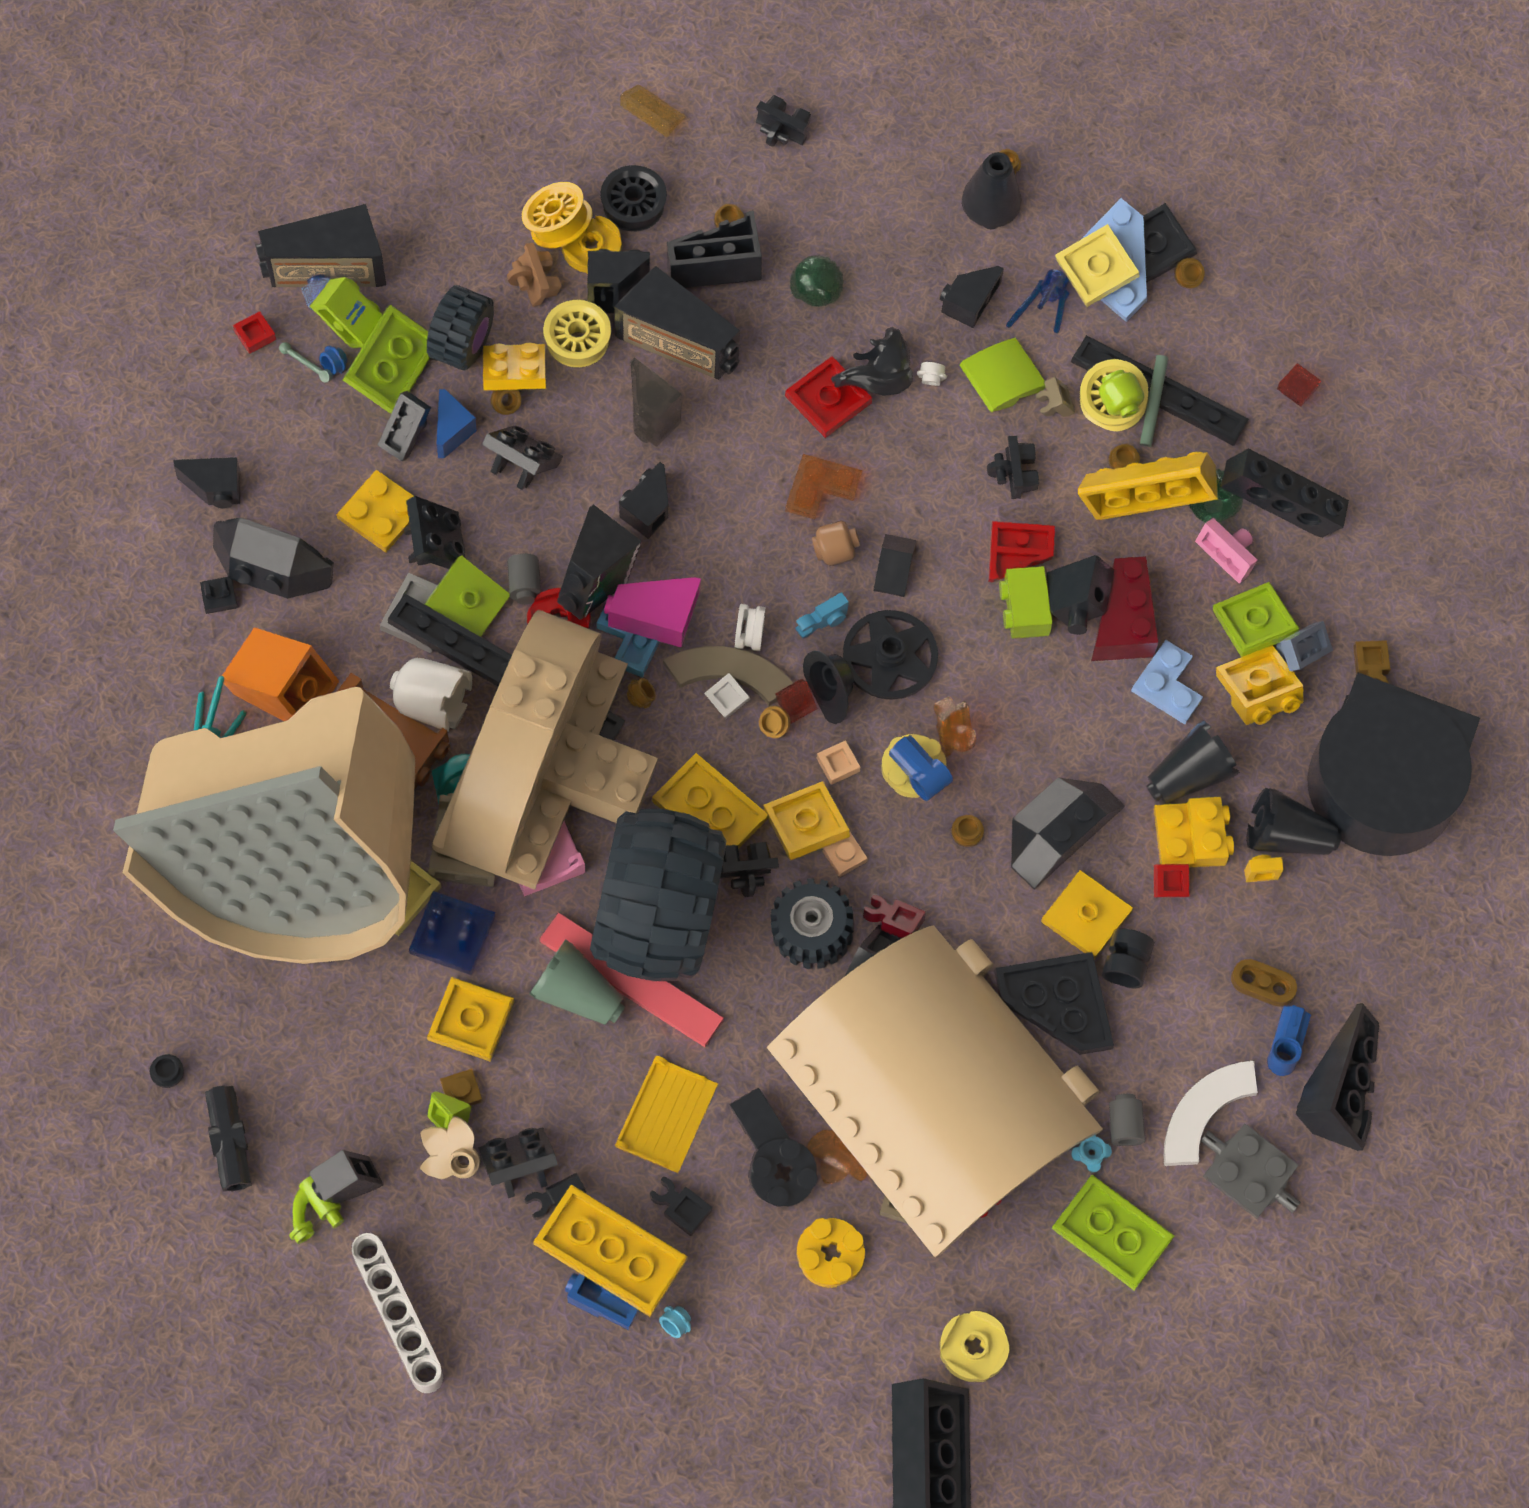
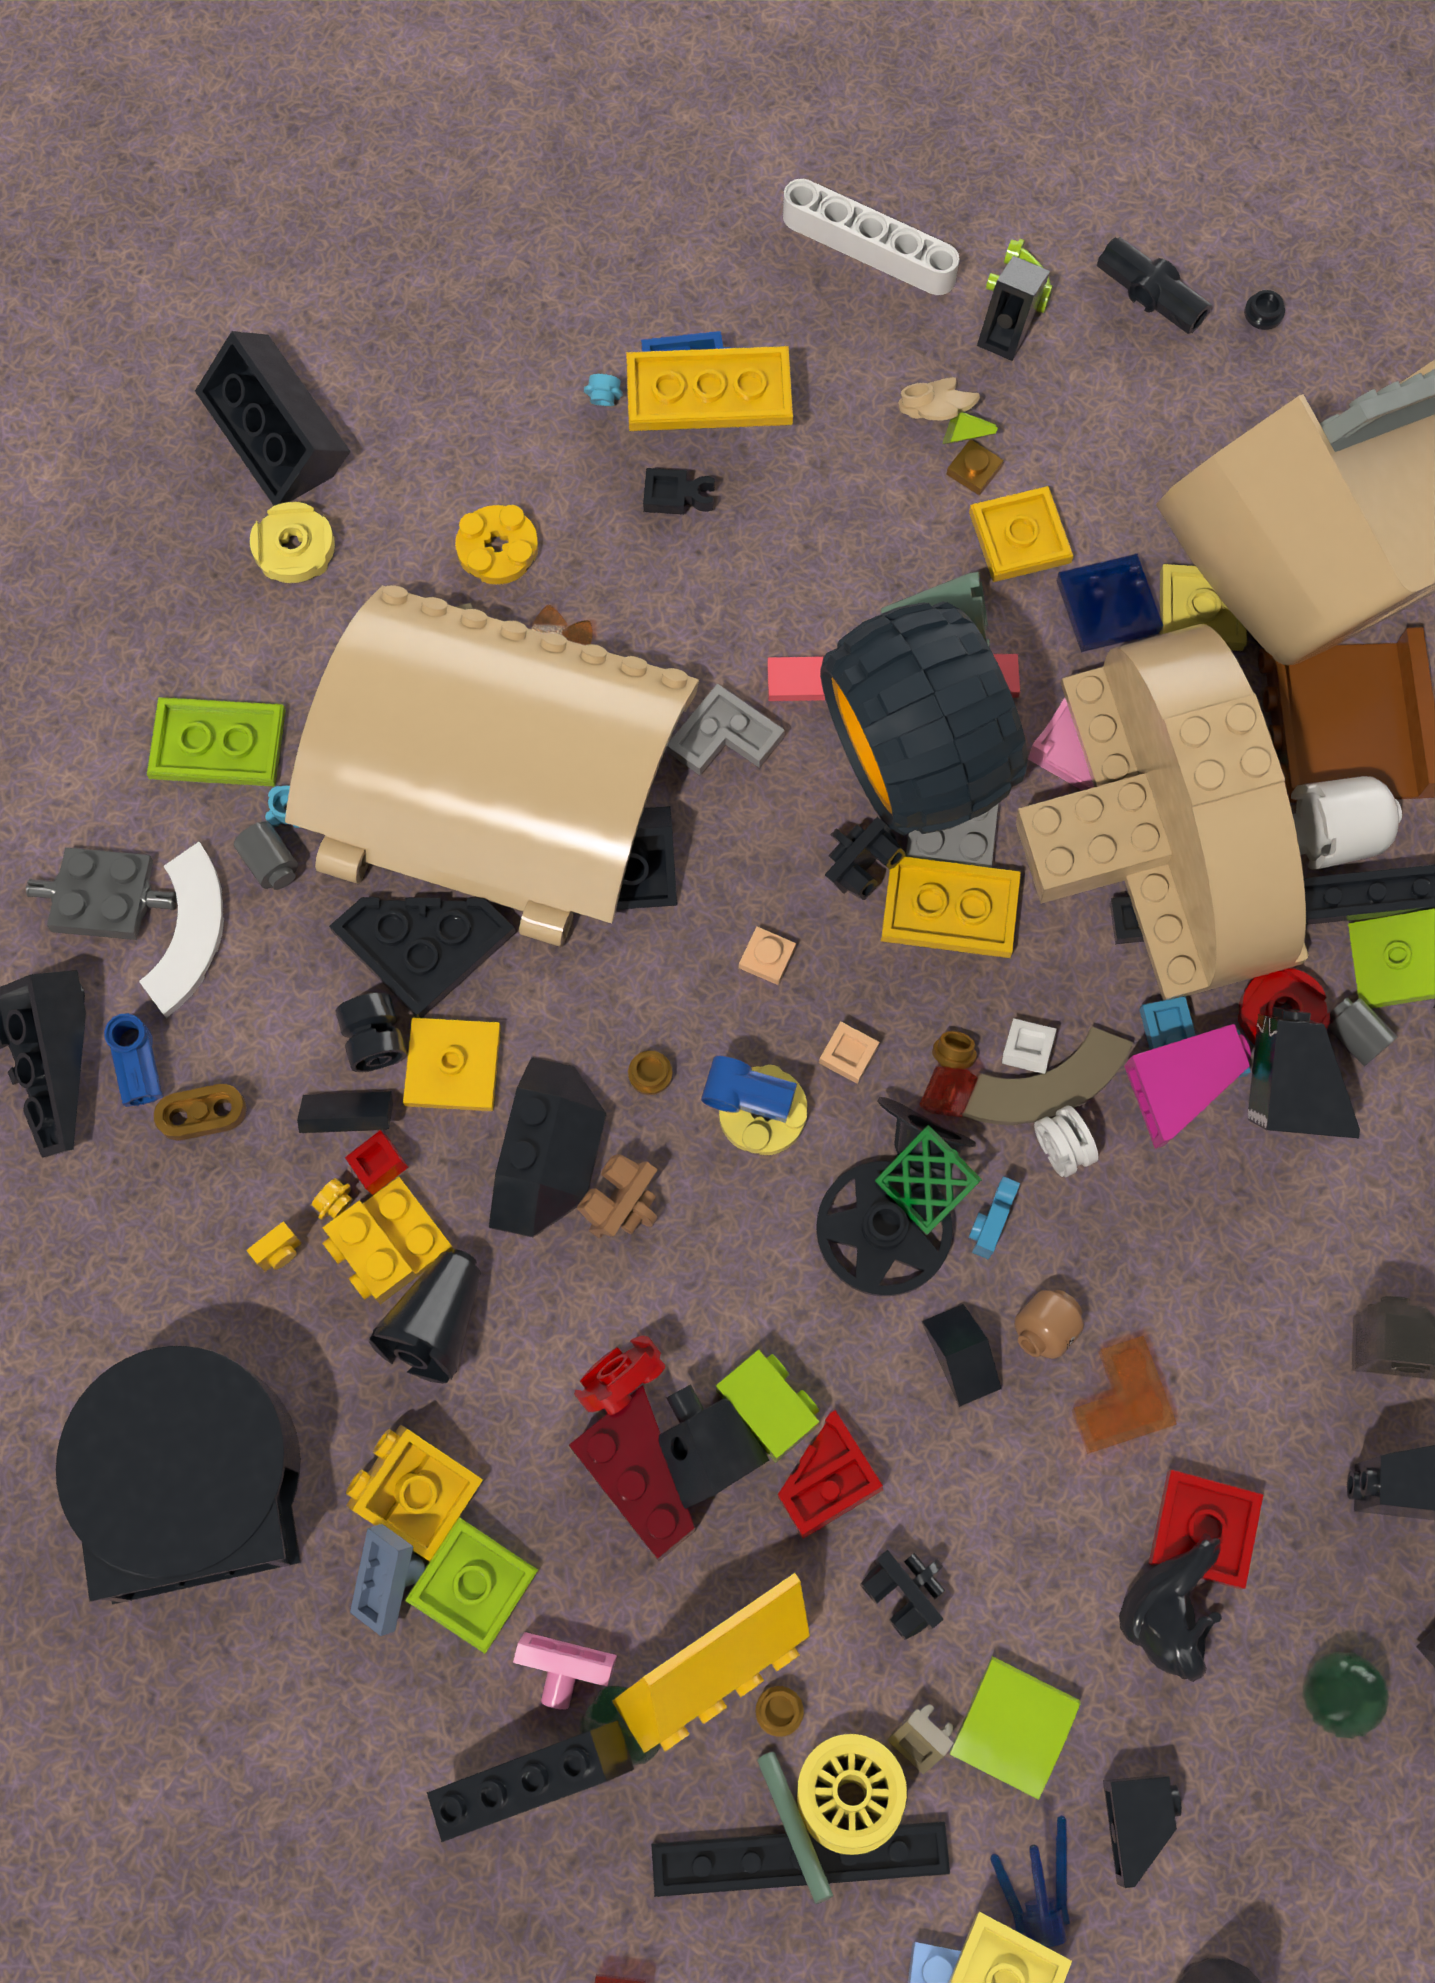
camera: 150 degrees right, 5 degrees up
black plate [478,1127,558,1198] -> none
black bar [524,1173,586,1220] -> none
yellow piece [614,1056,718,1173] -> none
black slope [619,462,669,539] -> none
pearl gold plate [627,678,656,709] -> none
black slope [729,1087,790,1149] -> none
black plate [748,1138,817,1207] -> none
yellow plate [763,781,850,861] -> none
black wheel [770,878,854,969] -> none
dark red plate [863,895,926,938] -> none
white plate [917,362,947,386] -> none
clear orange hips [933,697,977,757] -> none
lime head [1099,369,1144,418] -> none
light blue plate [1131,640,1203,724] -> none
black cone [1246,788,1342,855] -> none
pearl gold plate [1353,640,1391,684] -> none
none -> black tile [297,1091,393,1133]
none -> yellow plate [311,1178,353,1220]
none -> red plate [574,1336,665,1415]
none -> medium nougat hips [577,1154,658,1238]
none -> light grey plate [666,684,785,775]
none -> green window [875,1125,982,1235]

